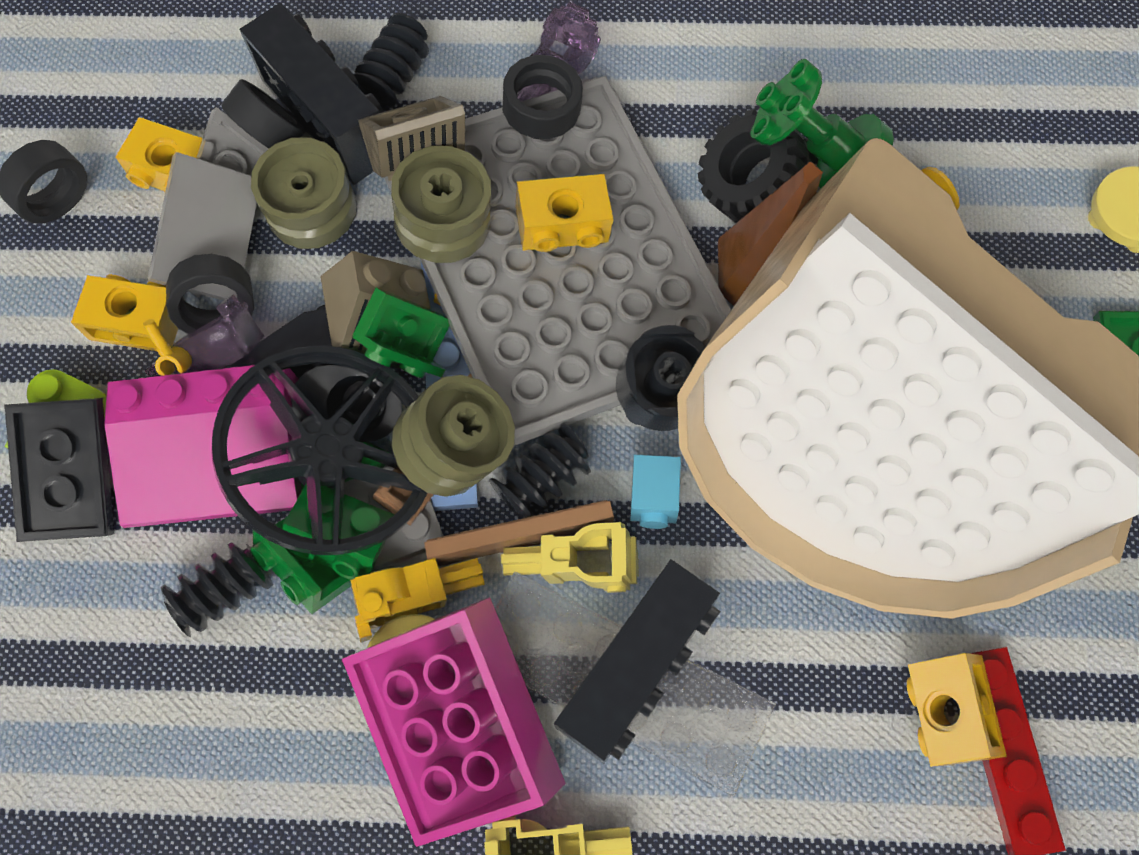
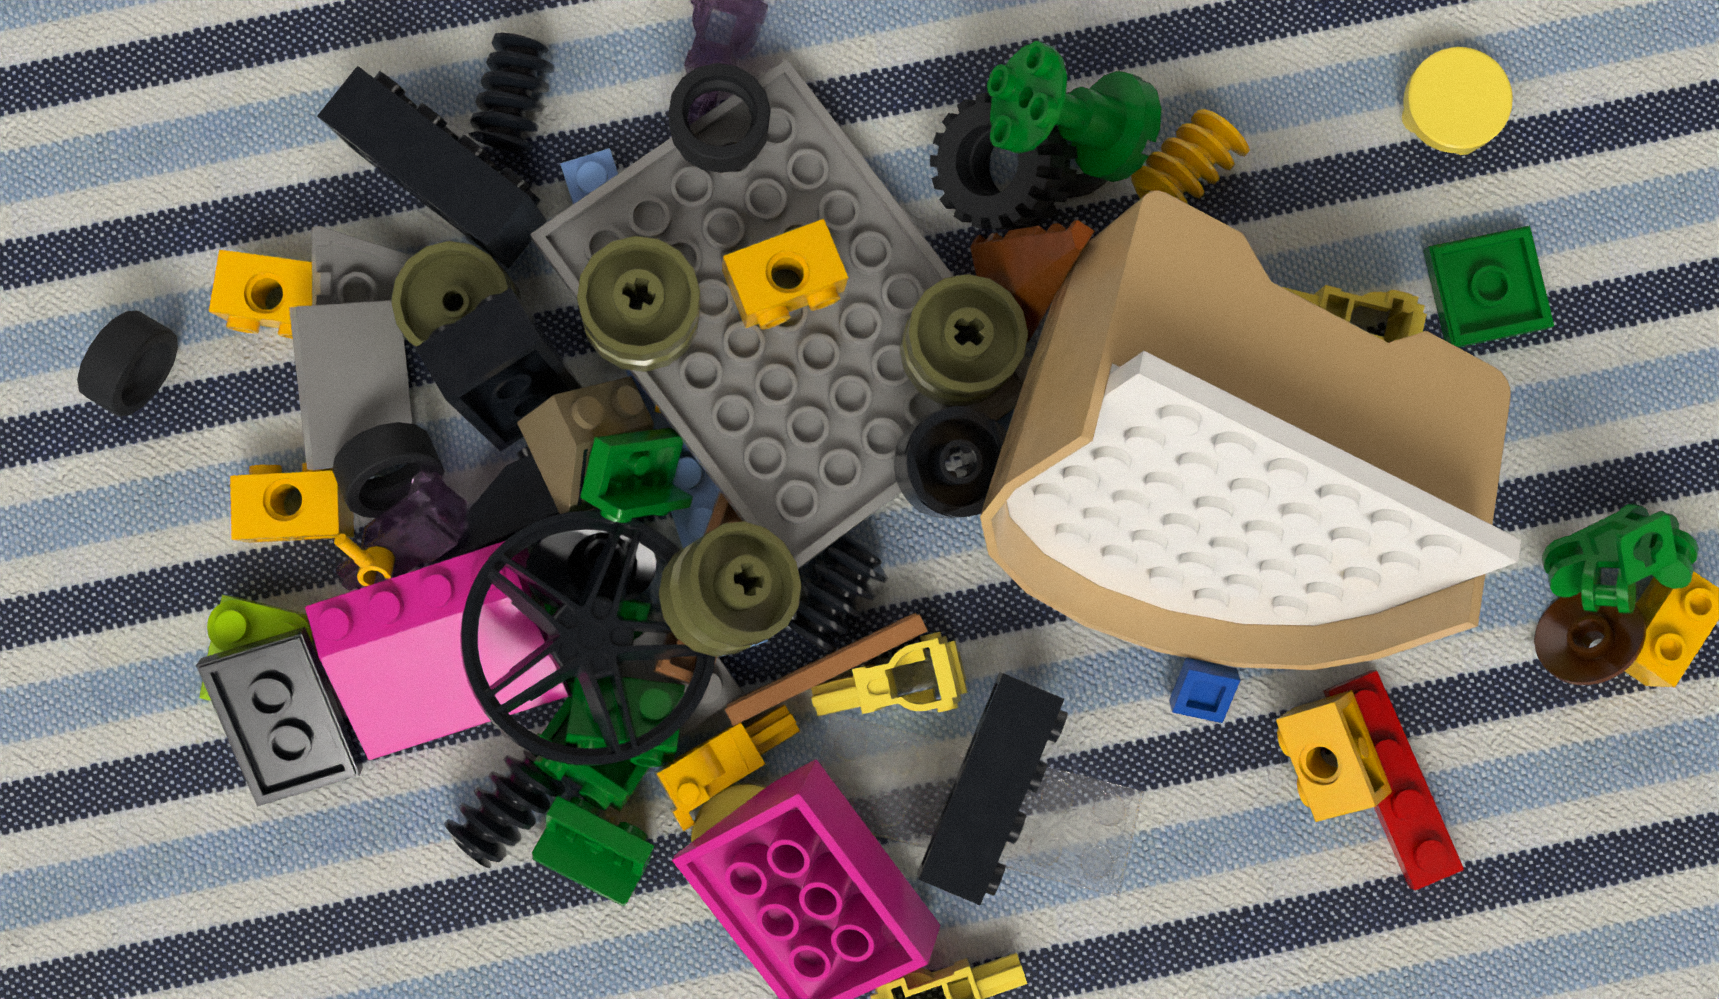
camera: 15 degrees left, 15 degrees up
black tyre [221,79,305,149] -> none
dark tan slope [358,96,465,181] -> none
medium azure brick [630,455,681,529] -> none
none -> black slope [415,288,583,452]
none -> green bracket [532,796,654,906]
none -> olive wheel [900,274,1028,406]
none -> blue plate [1169,658,1241,723]

